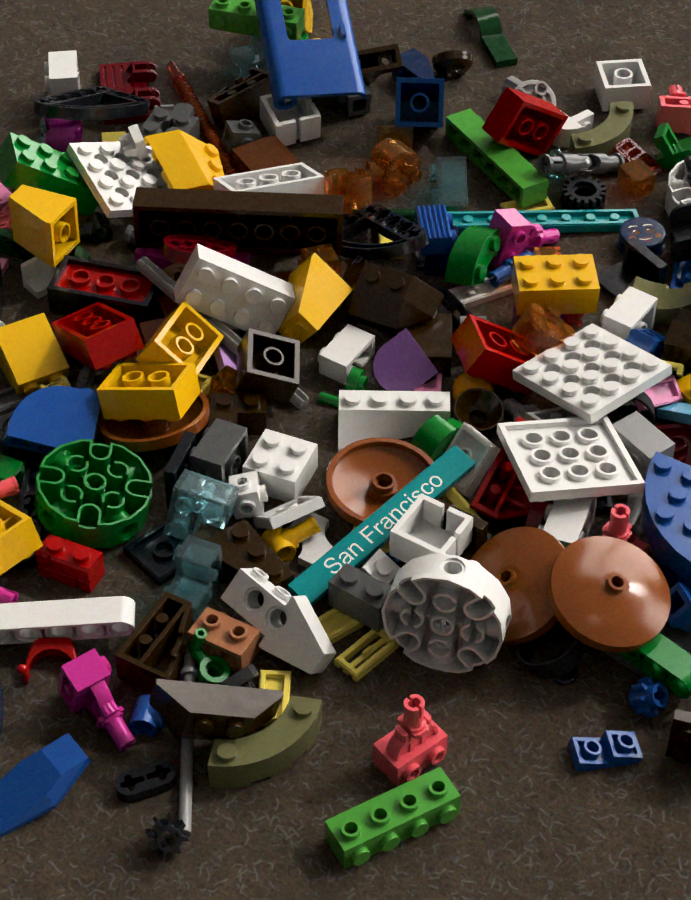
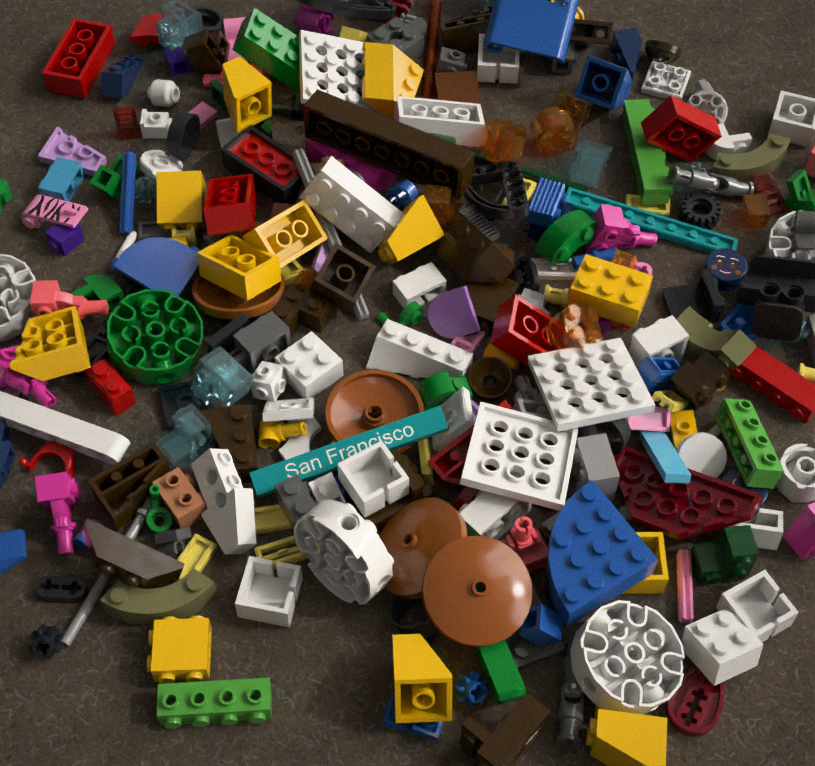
camera: 25 degrees right, 10 degrees up
white tile [119,124,149,160] -> none
dark red piece [161,234,237,264] -> none
coral brick [372,694,448,787] -> none
dark green piece [464,6,518,68] -> none
none -> yellow brick [147,616,212,684]
none -> white piece [235,556,303,627]
none -> blue beam [385,180,418,208]
none -> yellow slope [392,634,452,723]
none -> light yellow bush [544,284,569,309]
none -> white tile [641,61,691,100]

